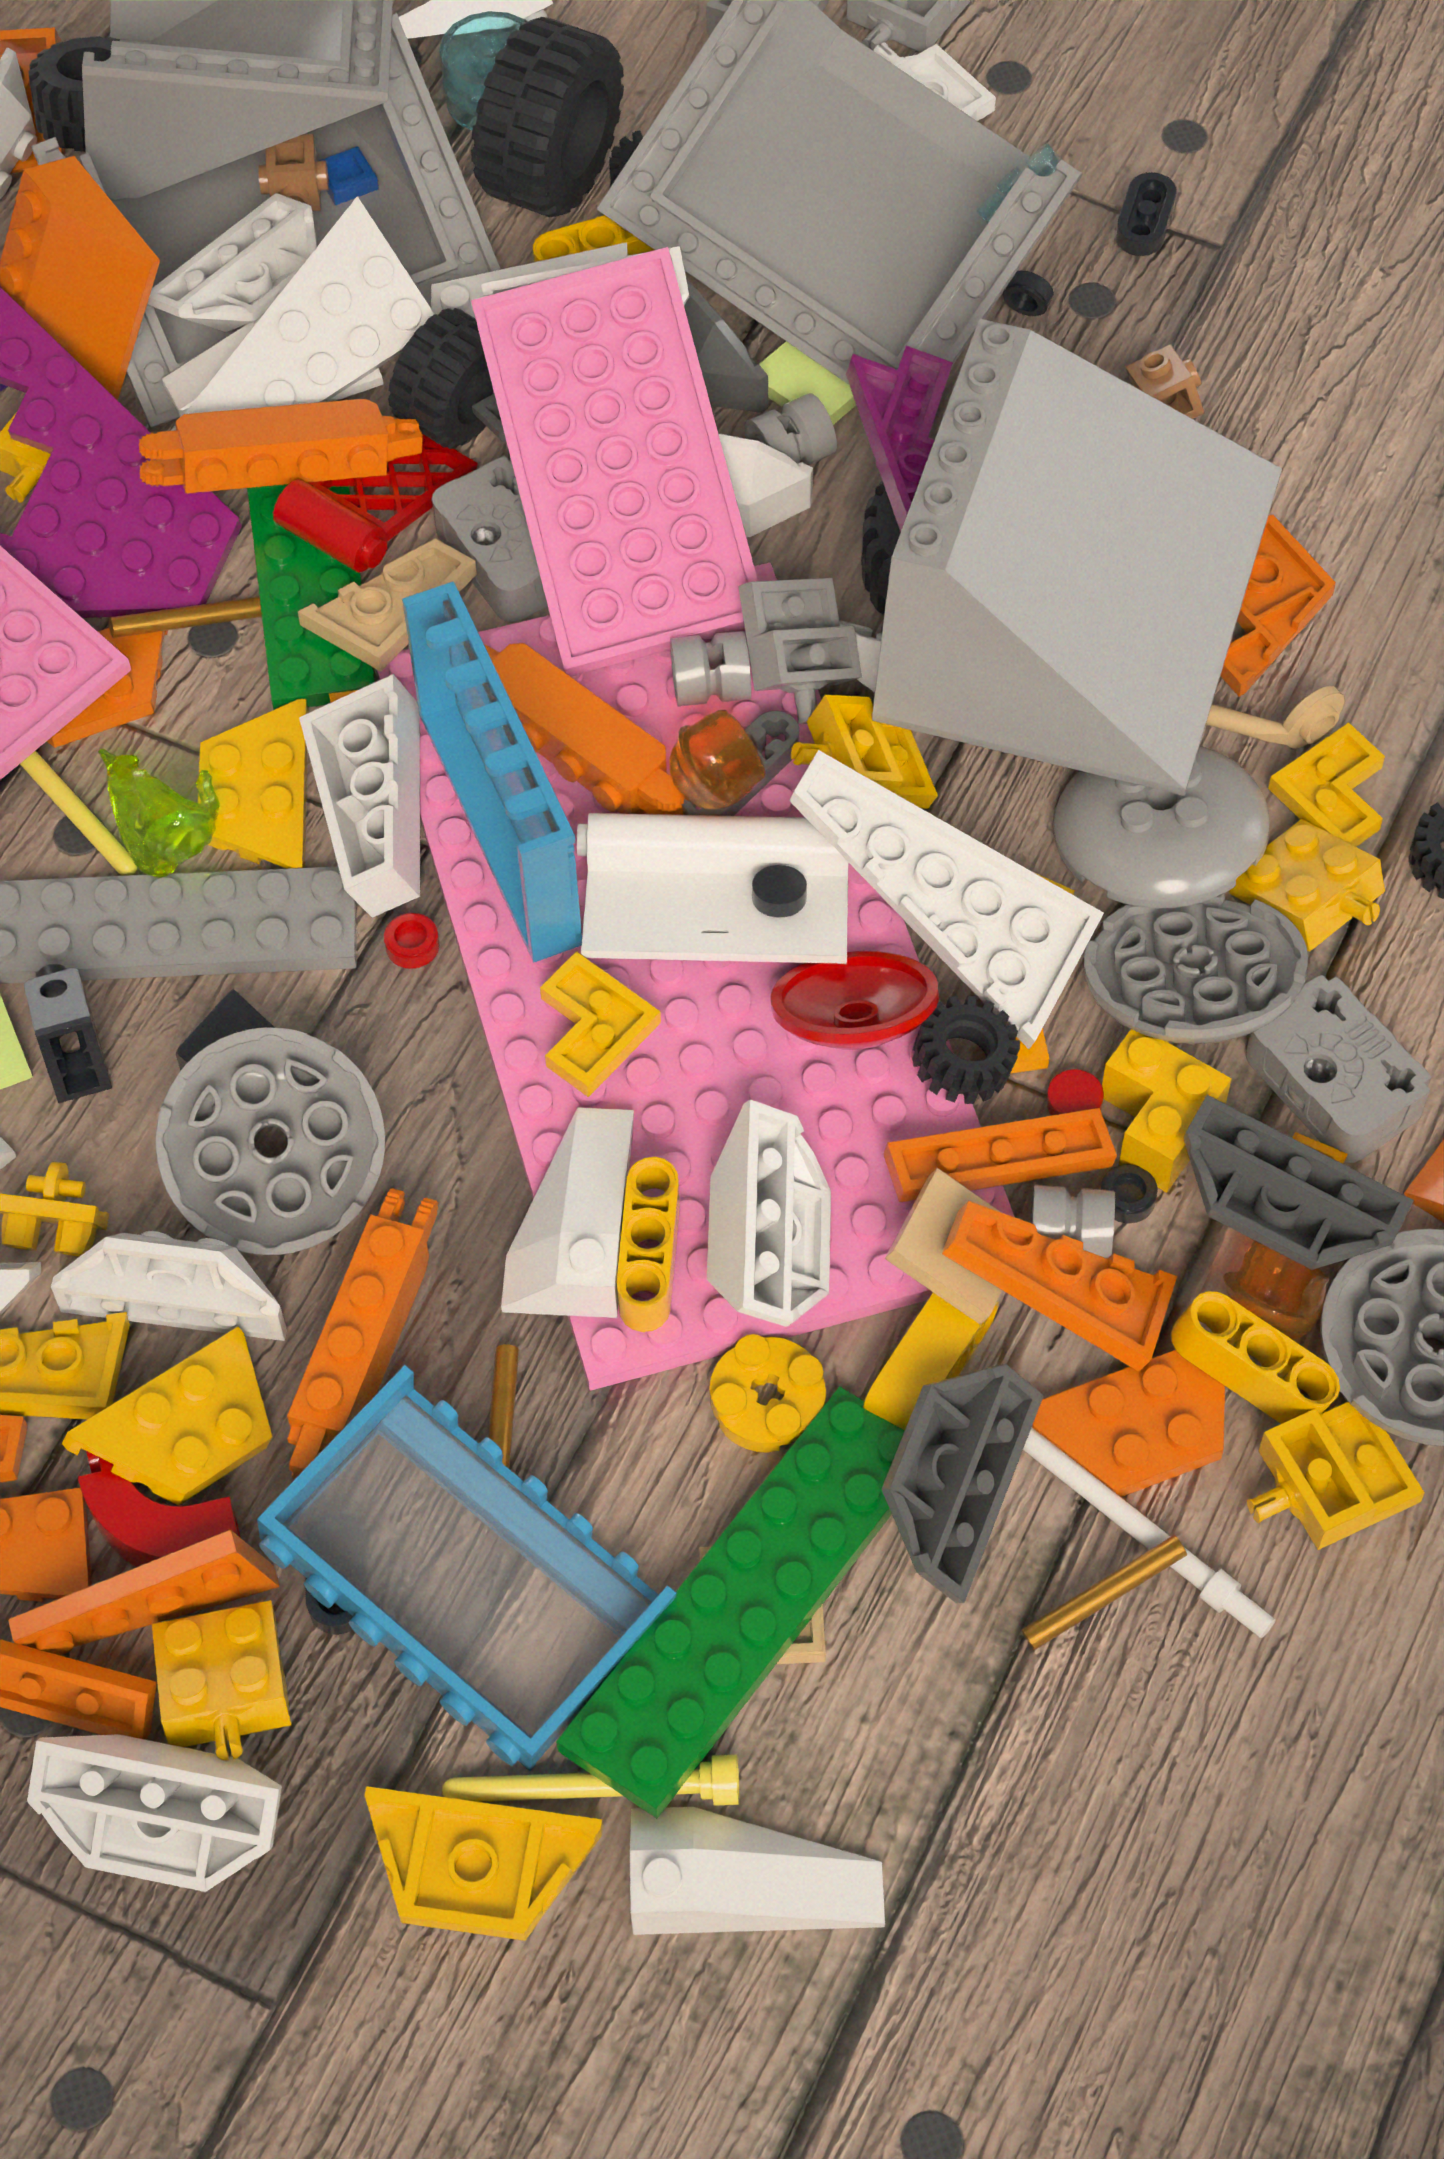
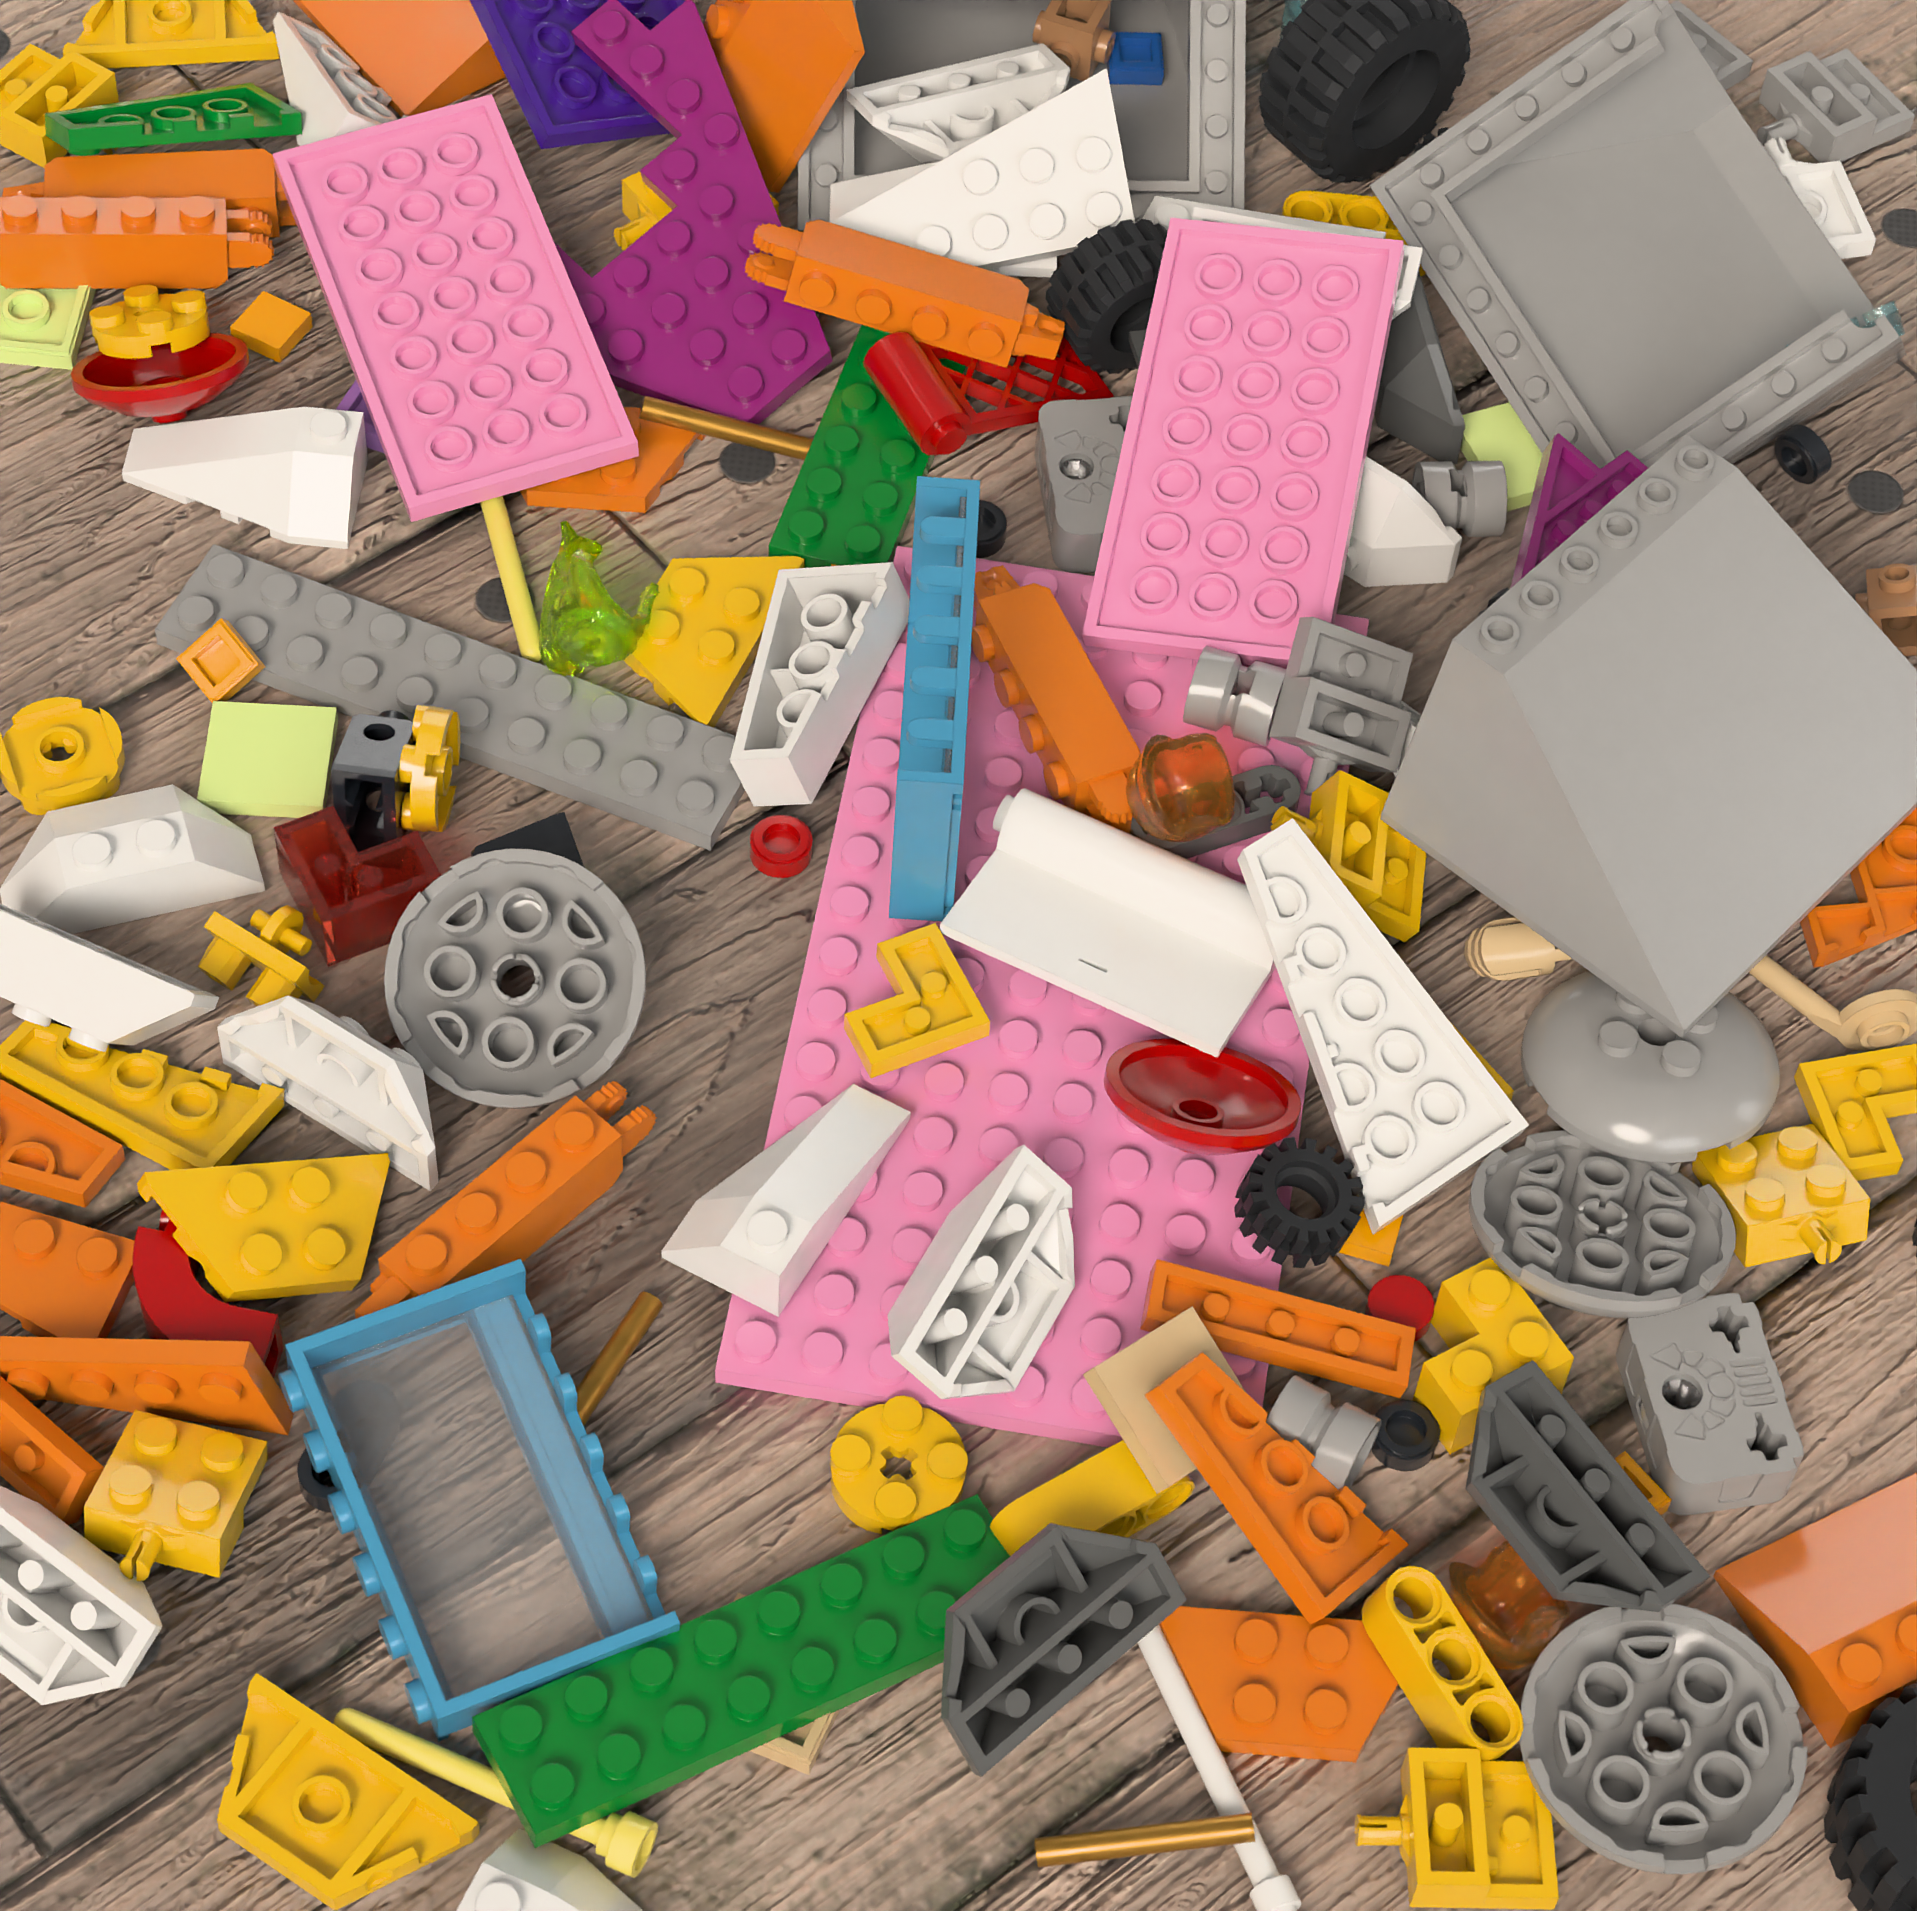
camera: 20 degrees right, 5 degrees down
tan wing [298,538,477,671] -> none
yellow beam [617,1157,680,1332] -> none
black tile [752,865,807,918] -> none
none -> clear red brick [273,806,441,967]
none -> yellow plate [399,705,461,832]
none -> tan arm [1464,916,1572,981]

